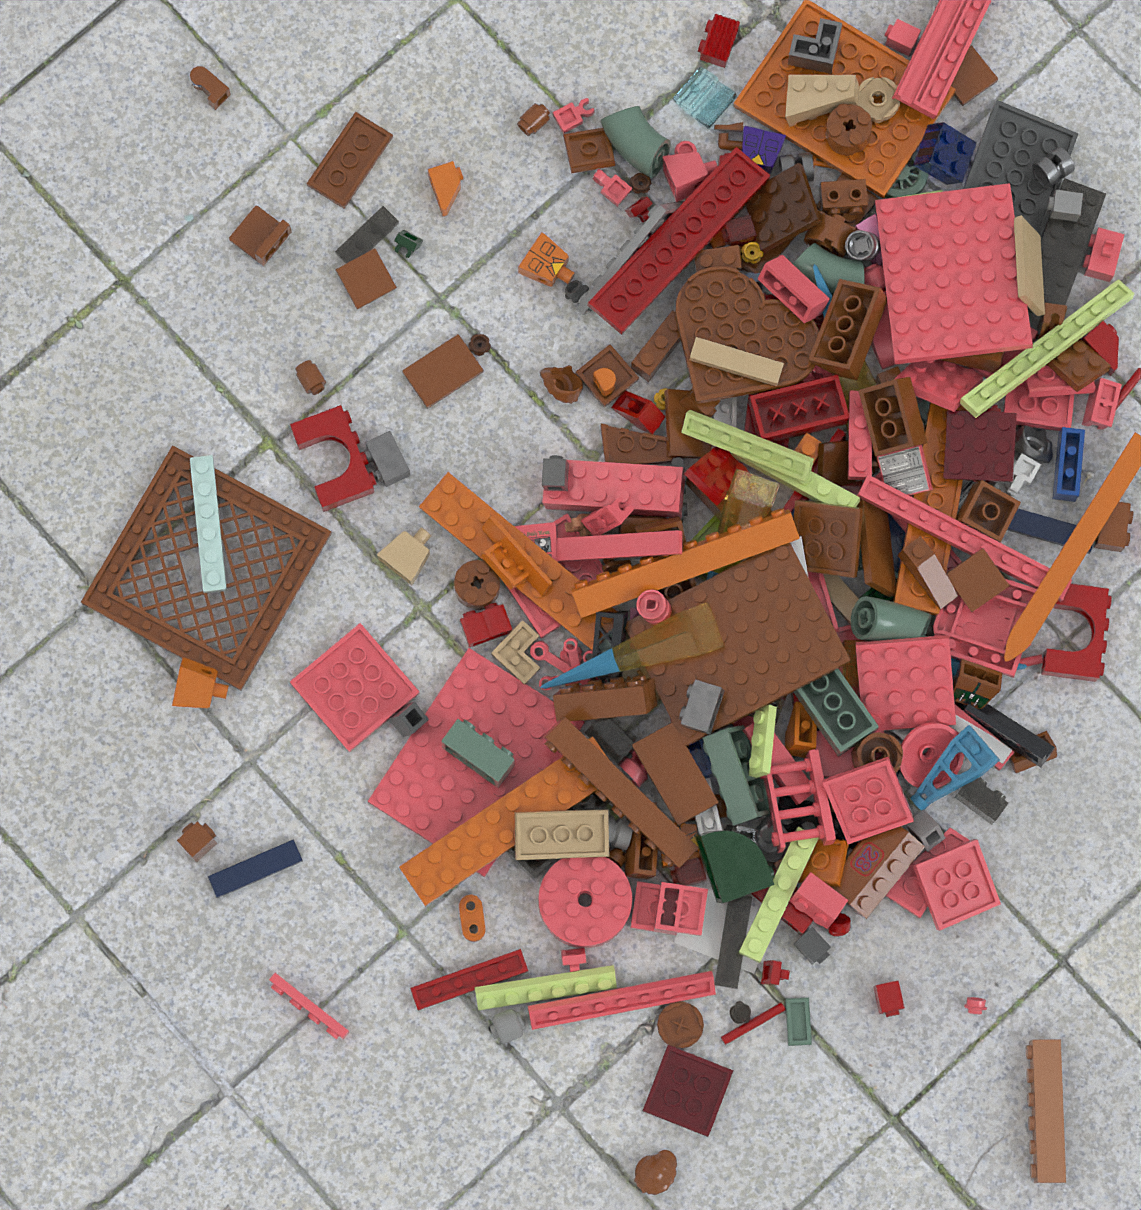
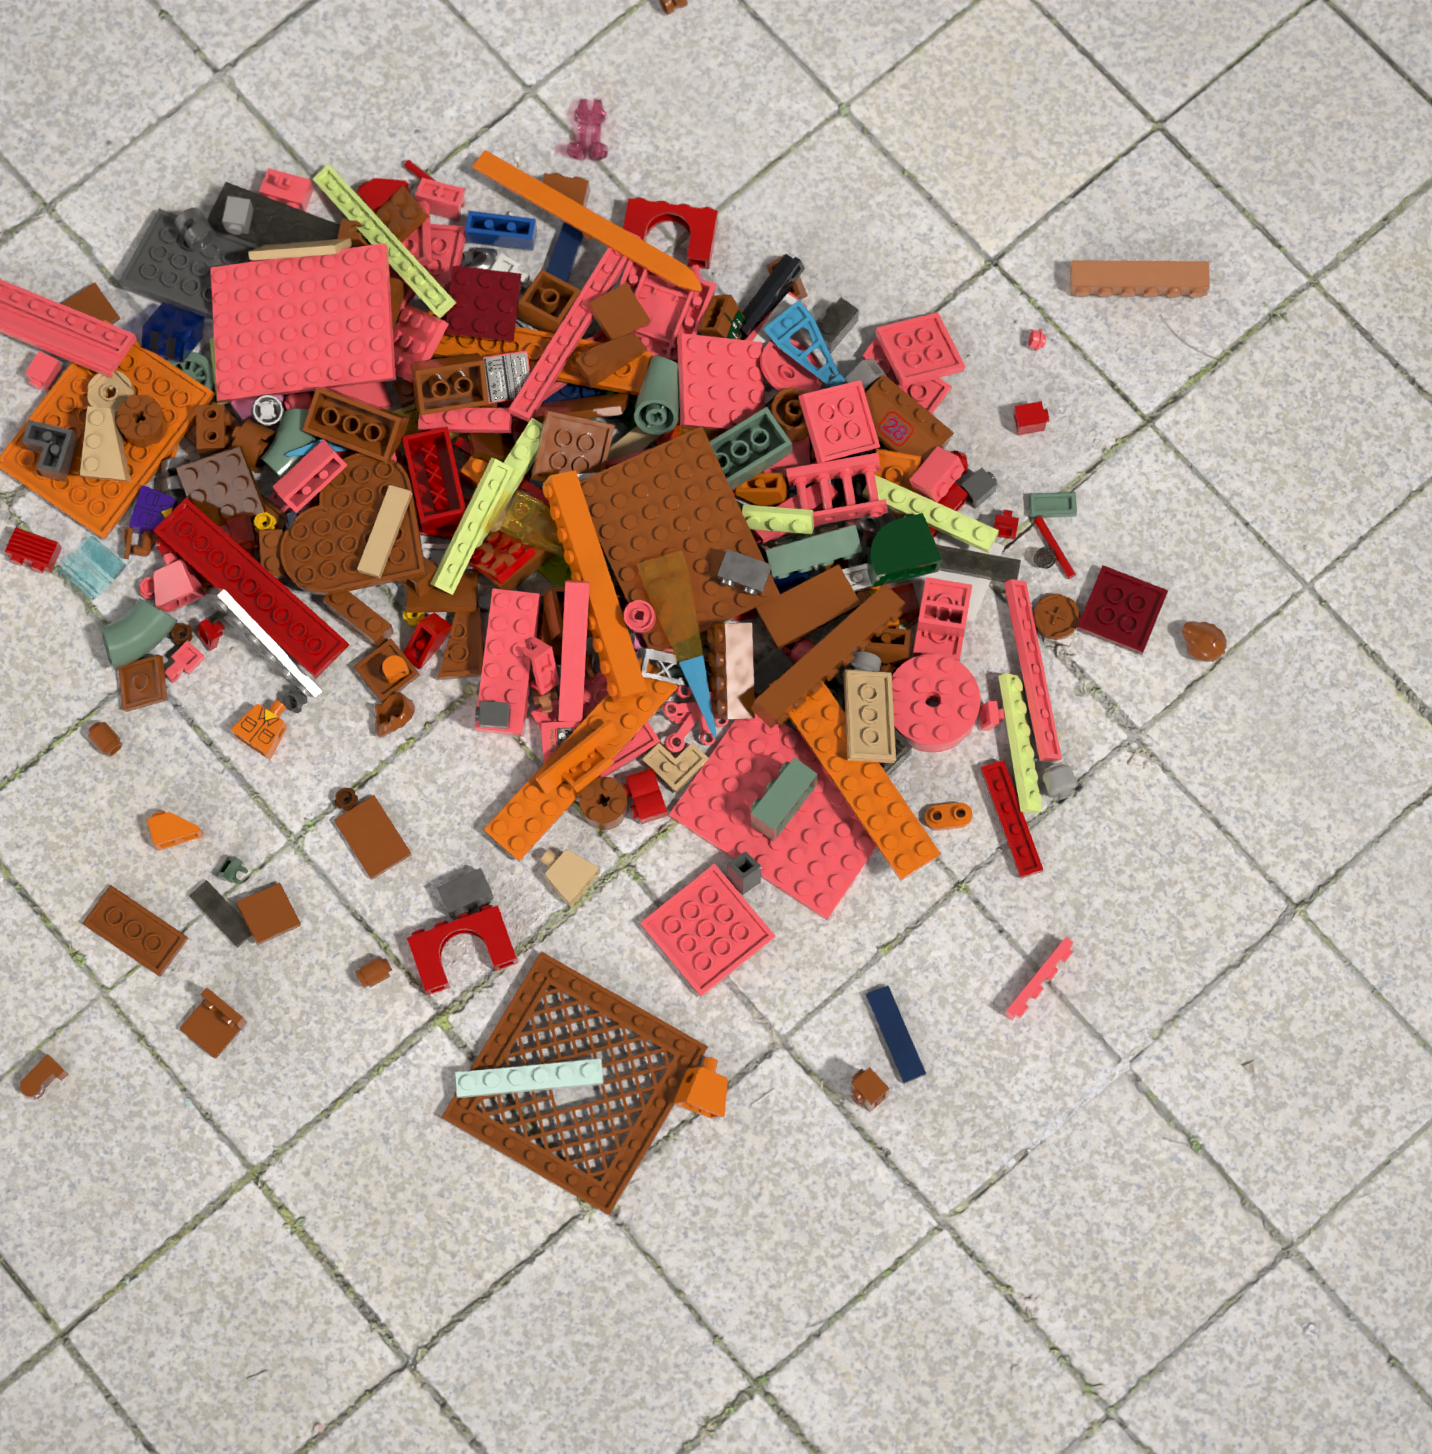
camera: 80 degrees left, 5 degrees down
coral plate [553,98,595,134] -> none

